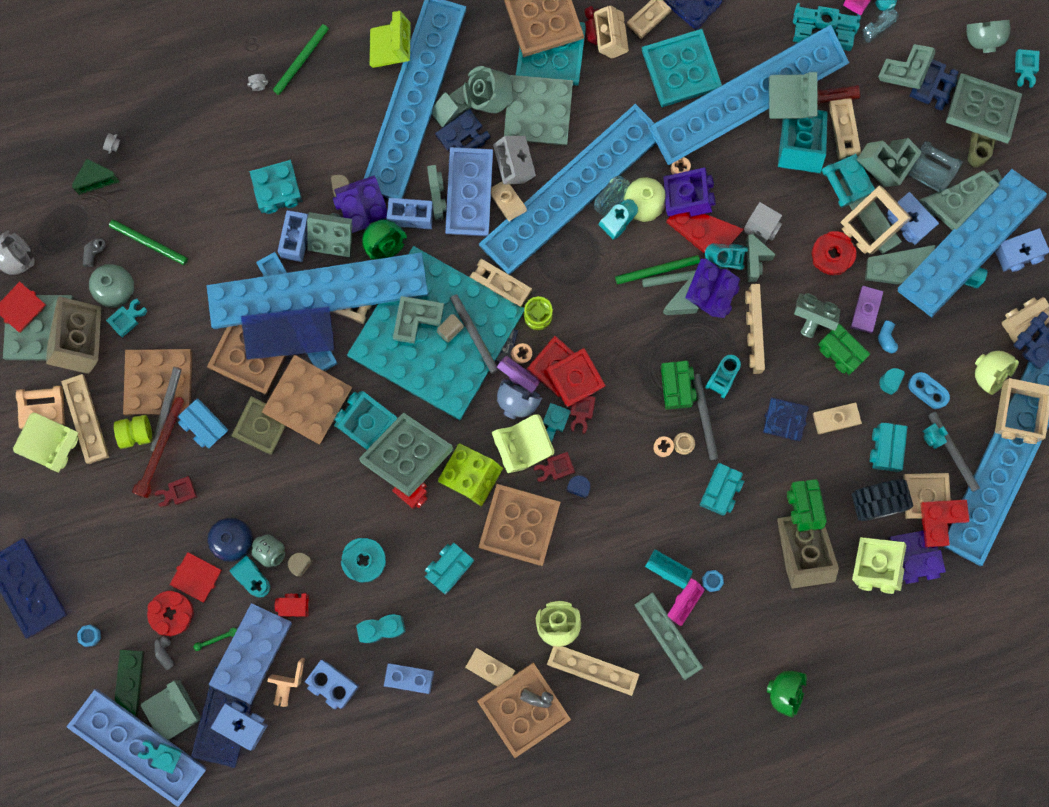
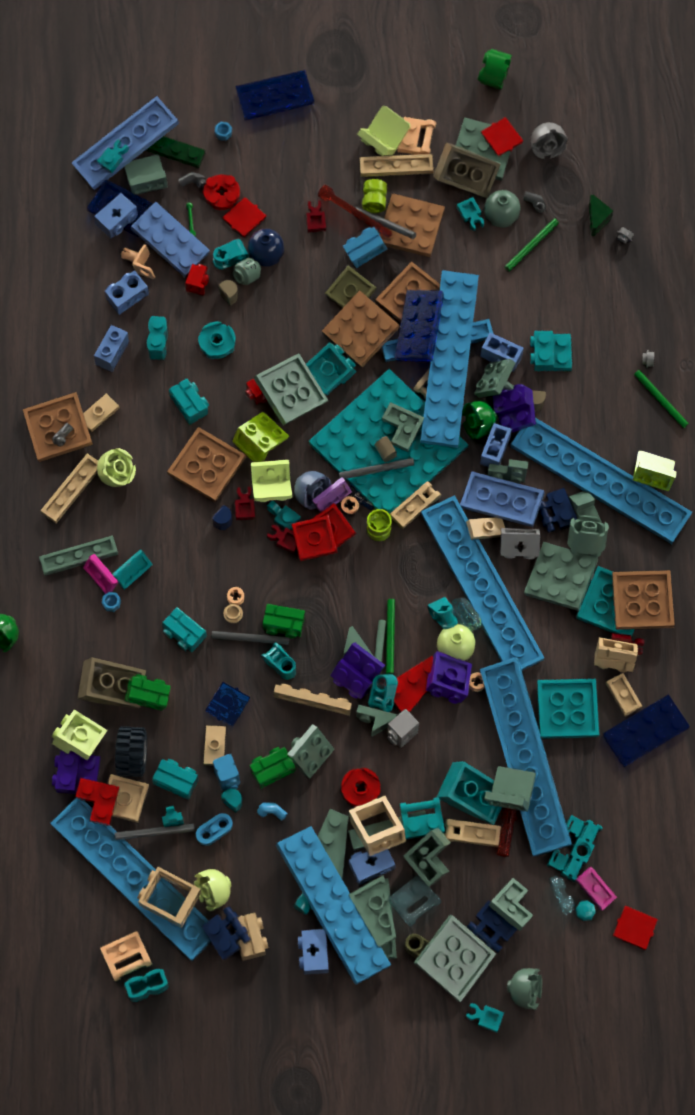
camera: 105 degrees right, 10 degrees down
medium lavender plate [850,286,883,334] -> none
none -> dark azure brick [213,754,240,791]

